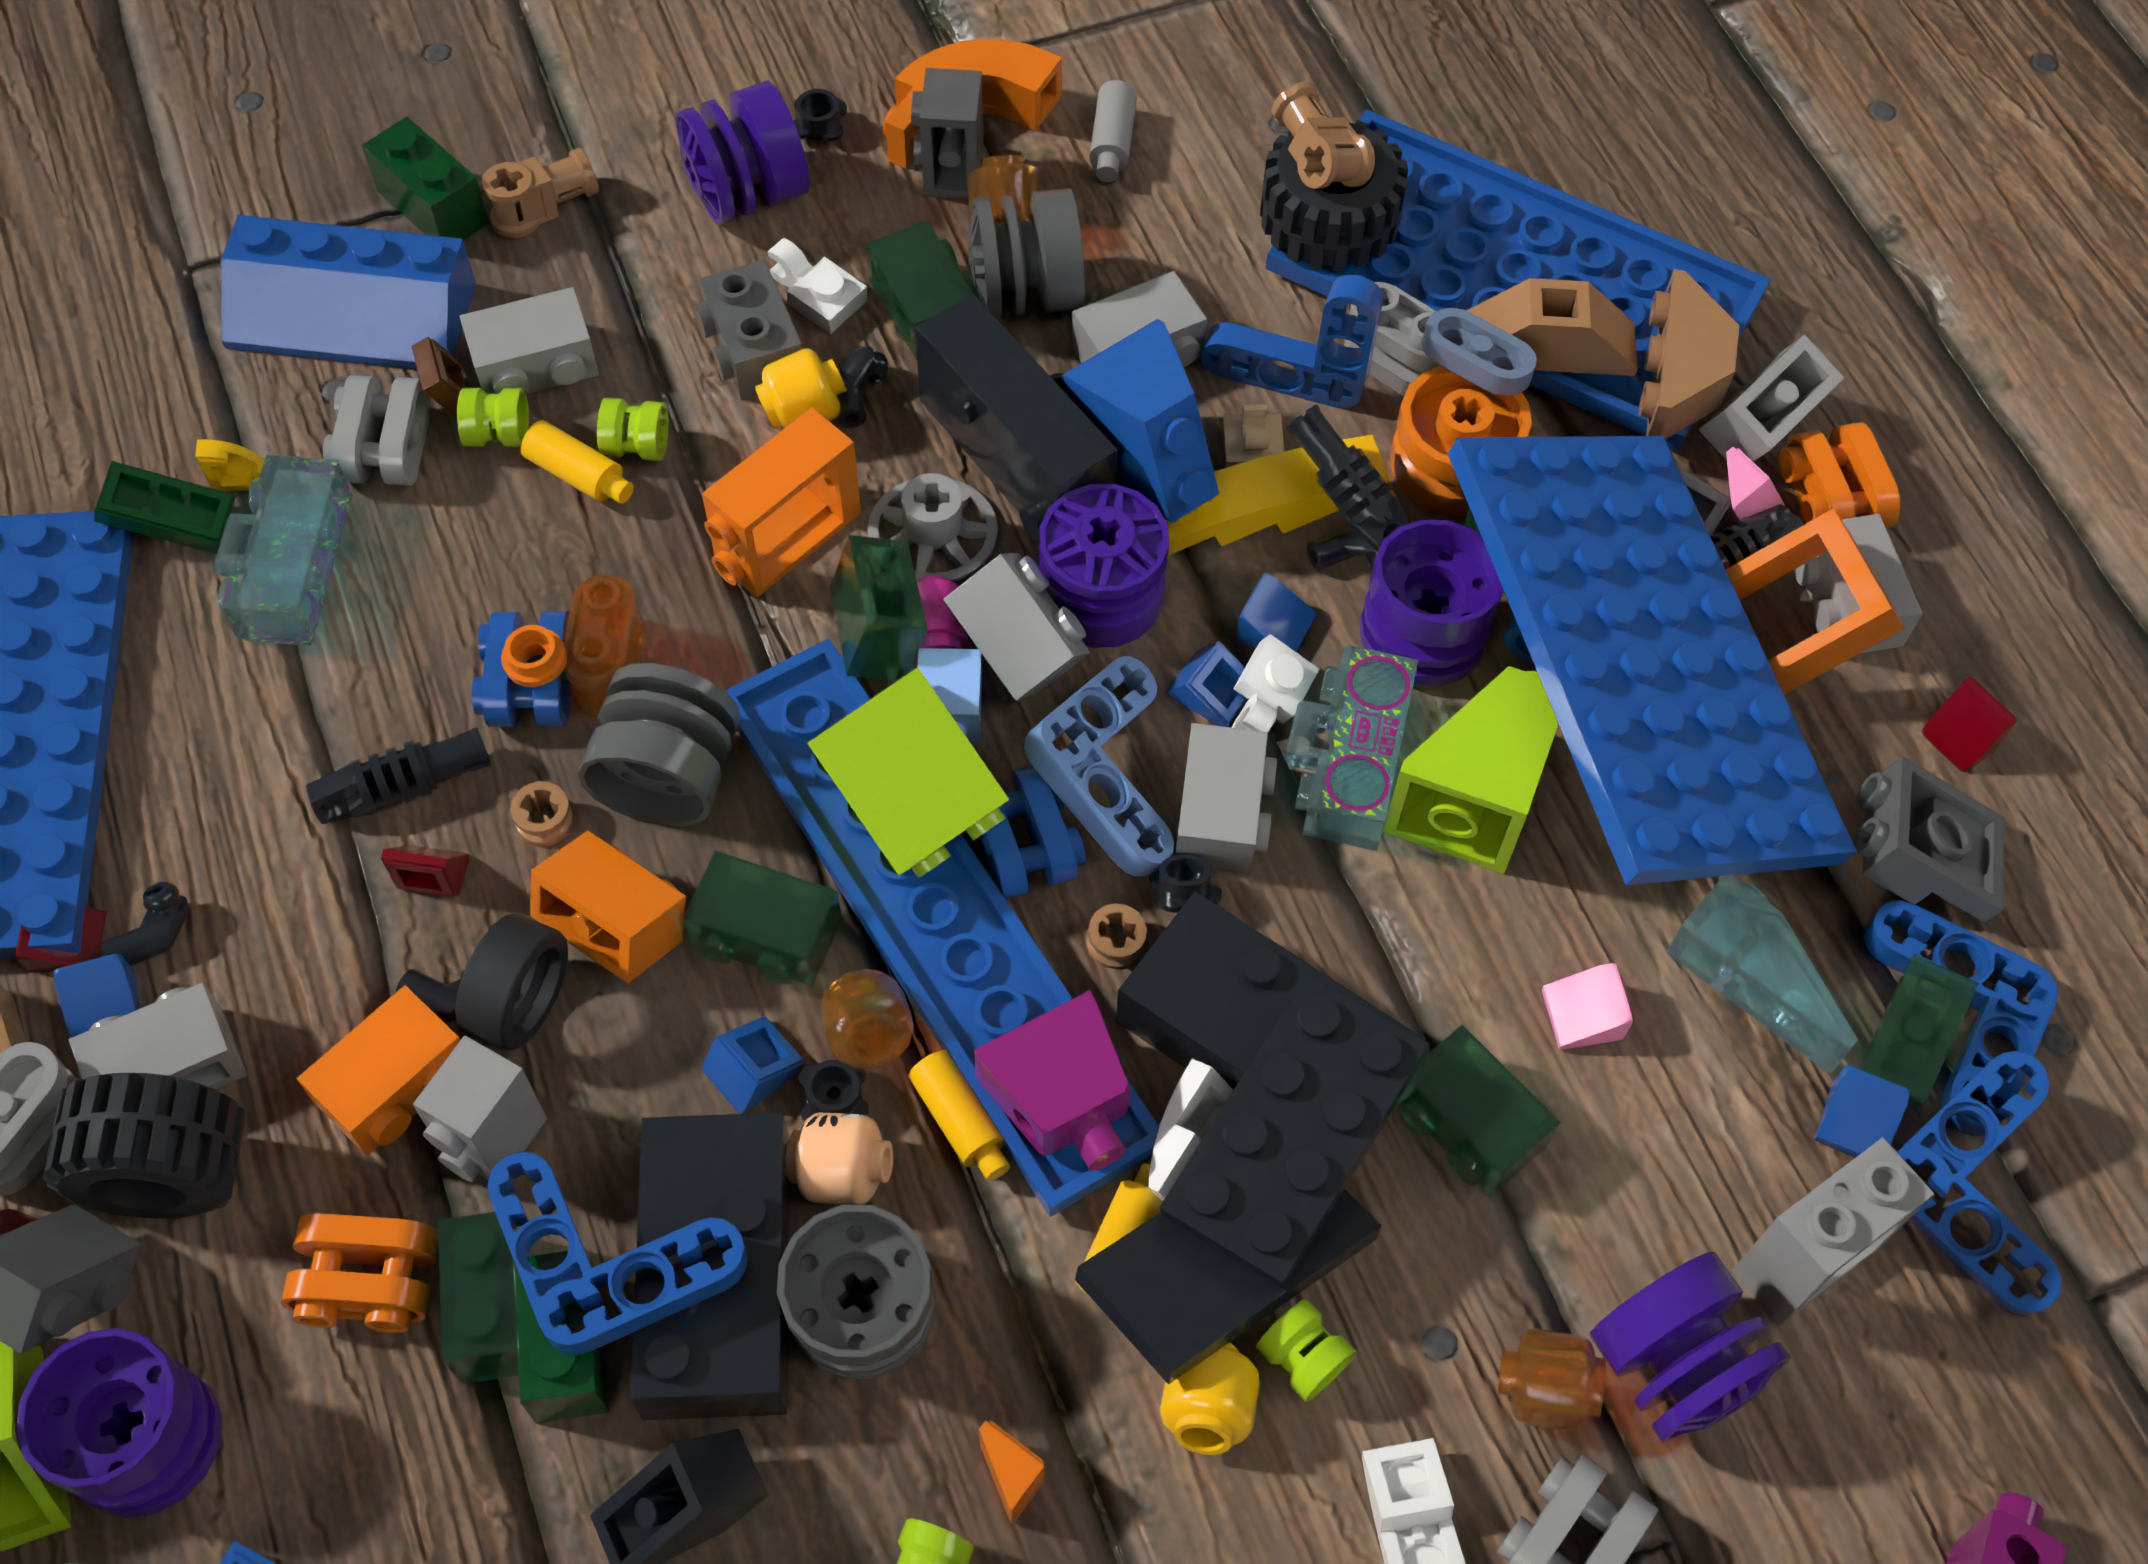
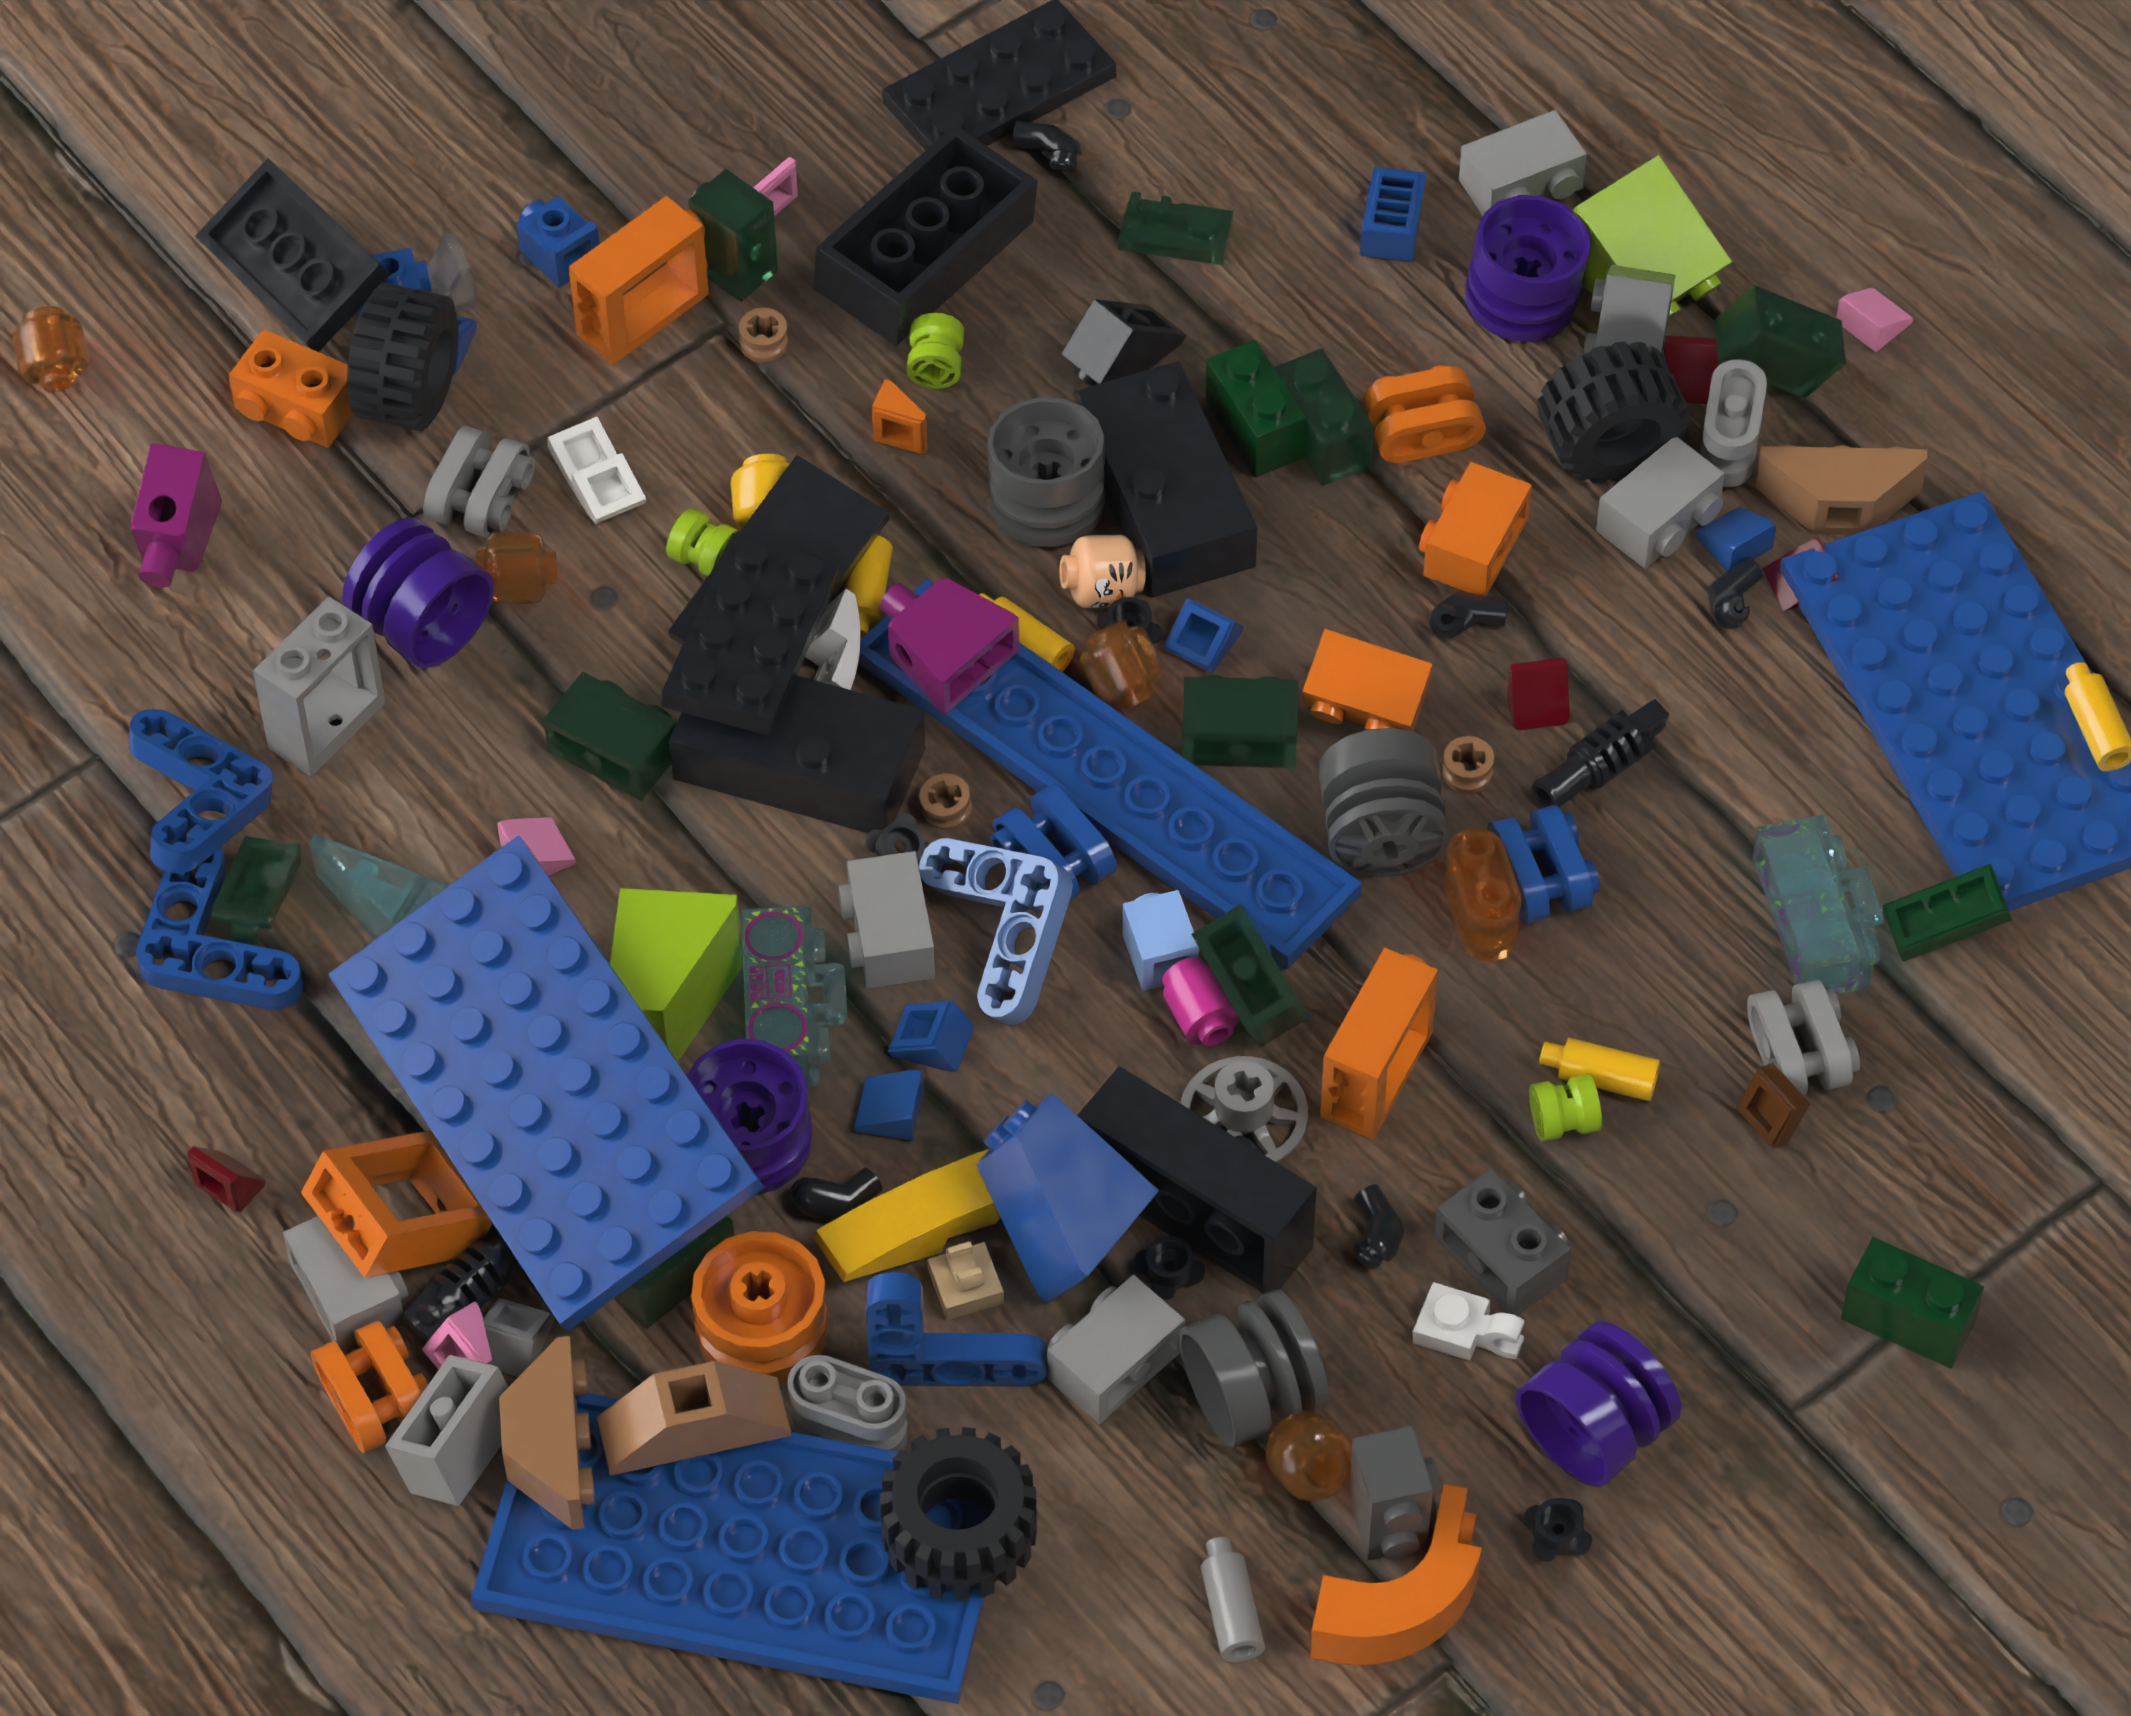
camera: 165 degrees right, 5 degrees down
yellow tile [195,439,275,492] -> none
slope [221,215,476,369] -> none
light grey brick [412,1035,547,1182] -> none
black tyre [455,914,568,1051] -> none
lime wheel [457,388,529,447] -> none
light grey brick [459,287,599,394] -> none
medium nougat connector [481,147,599,239] -> none
blue beam [487,1152,748,1355] -> none
orange plate [501,625,567,687] -> none
yellow head [755,348,847,430] -> none
lime slope [807,667,1009,879] -> none
clear green brick [865,221,982,360] -> none
light grey brick [943,553,1090,701] -> none
dark purple wheel [1039,484,1169,648] -> none
white plate [1231,634,1319,732] -> none
medium nougat connector [1271,81,1375,189] -> none
black hinge [1286,404,1411,552] -> none
sand blue plate [1422,308,1537,396] -> none
blue slope [1814,1066,1911,1157] -> none
dark grey plate [1853,756,2005,923] -> none

